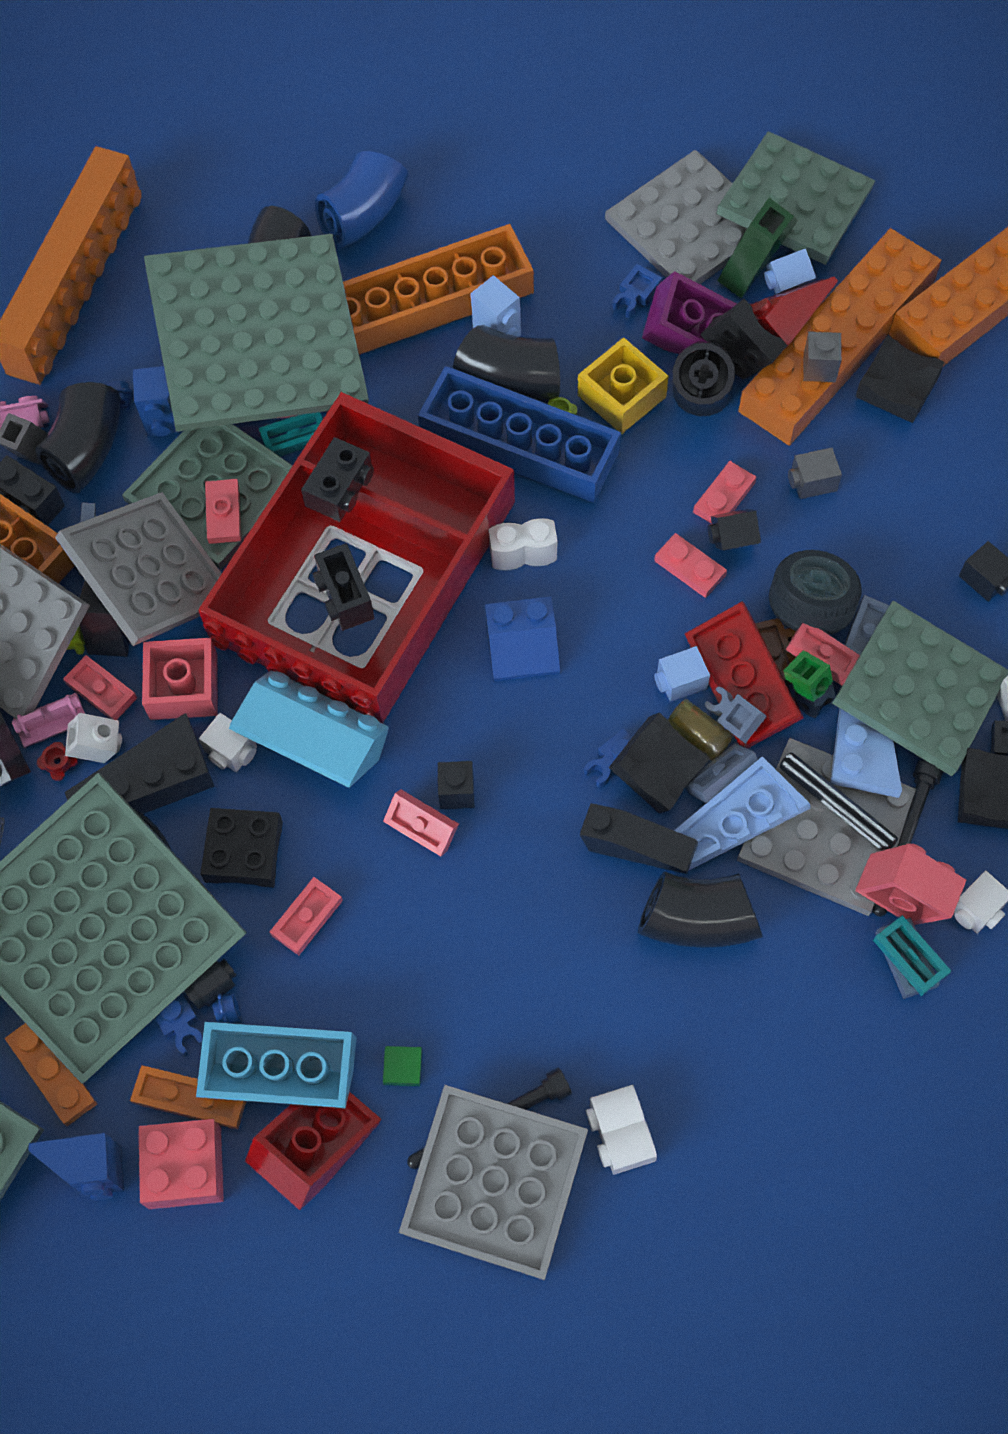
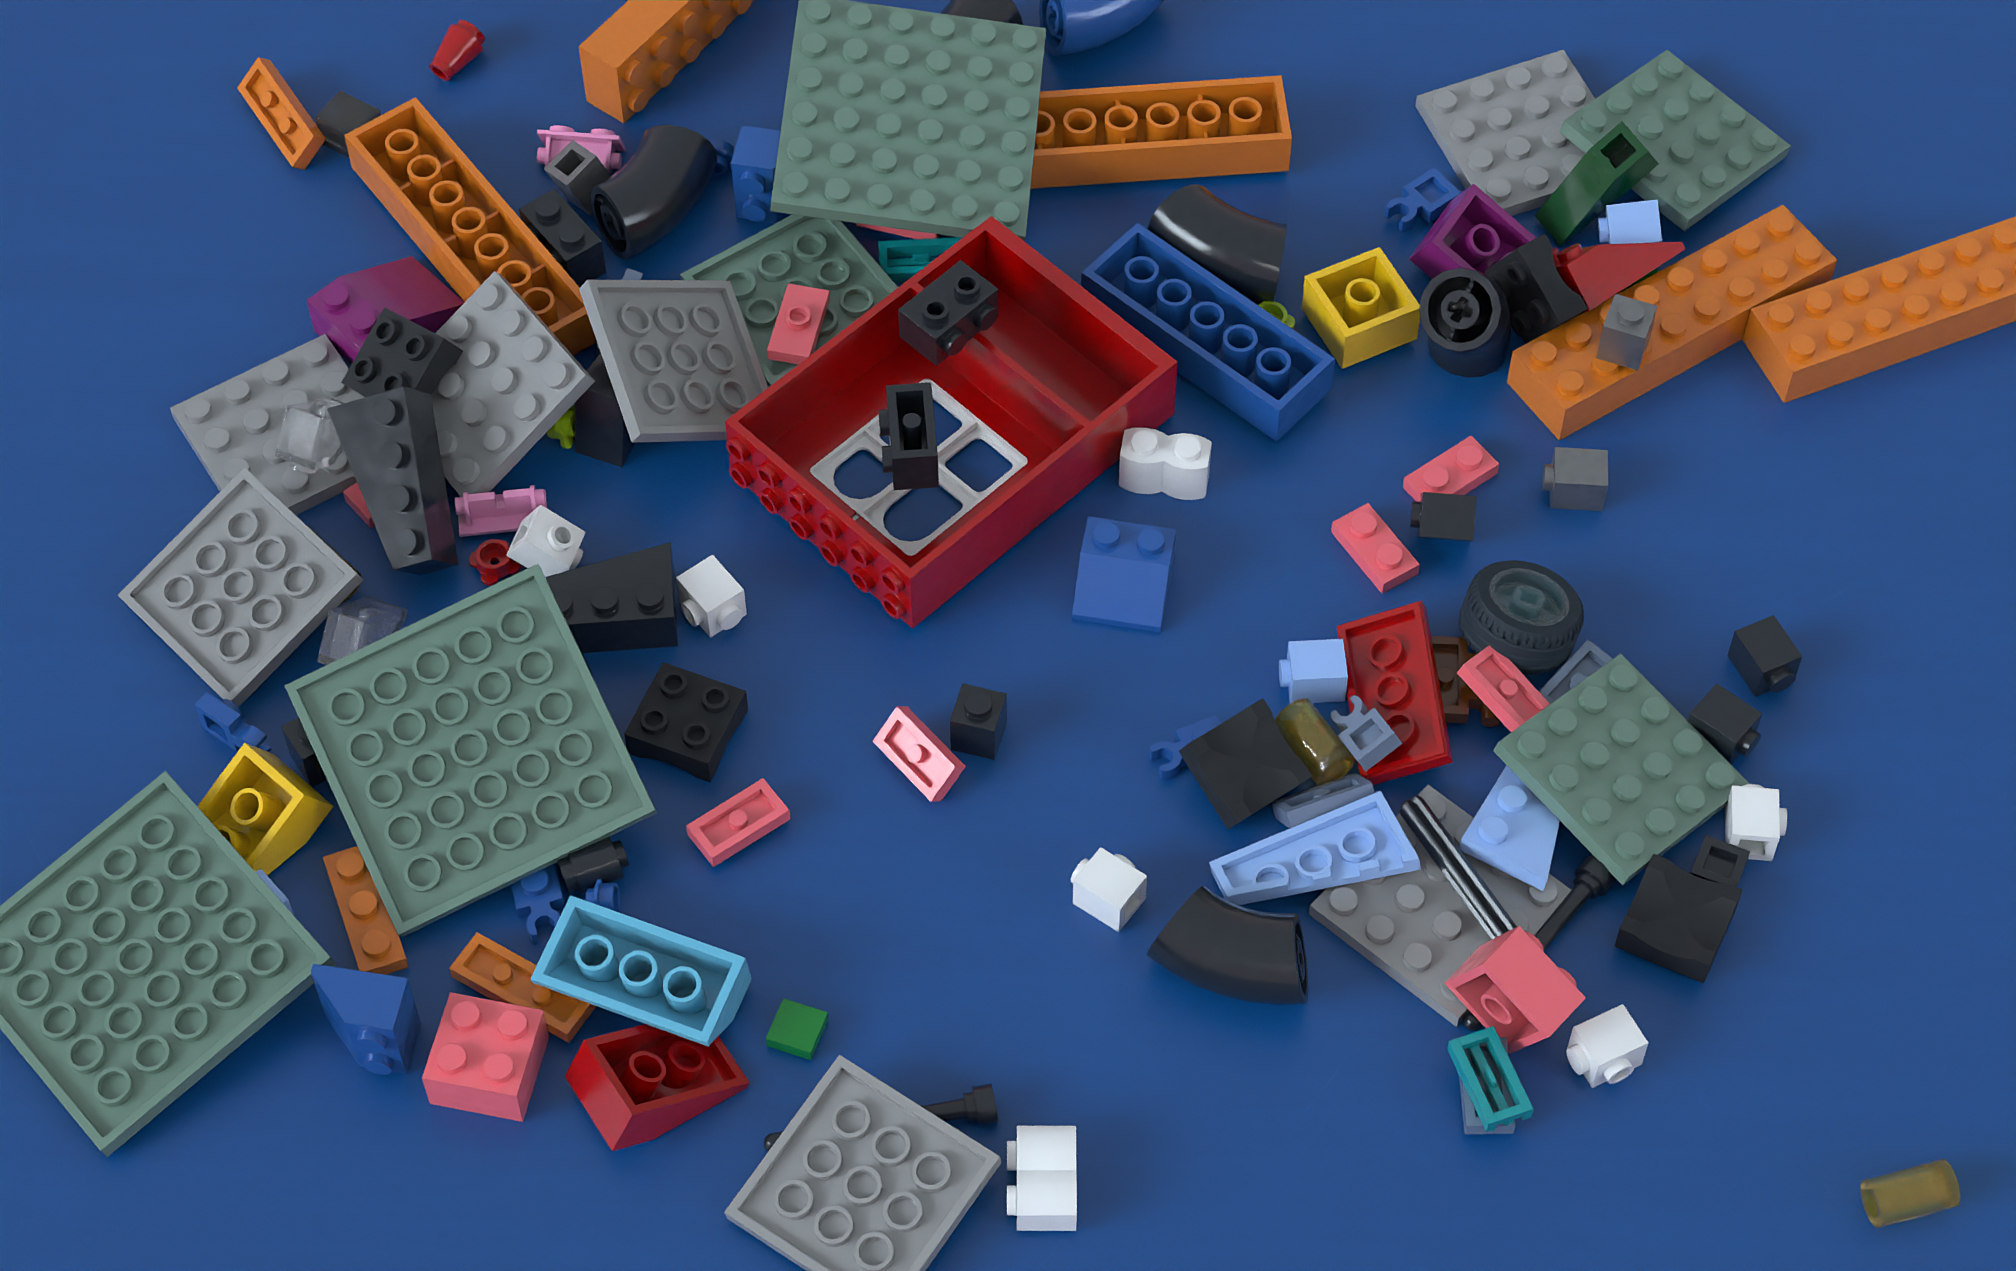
camera: 15 degrees right, 10 degrees down
coral plate [63,655,137,720] -> none
coral brick [142,638,218,720] -> none
medium azure slope [229,670,389,788] -> none
light blue brick [471,275,521,337] -> none
black slope [579,803,698,874] -> none
green leg [783,650,835,718] -> none
black brick [855,336,944,423] -> none
none -> white brick [1071,847,1147,932]
none -> black brick [1688,683,1762,764]

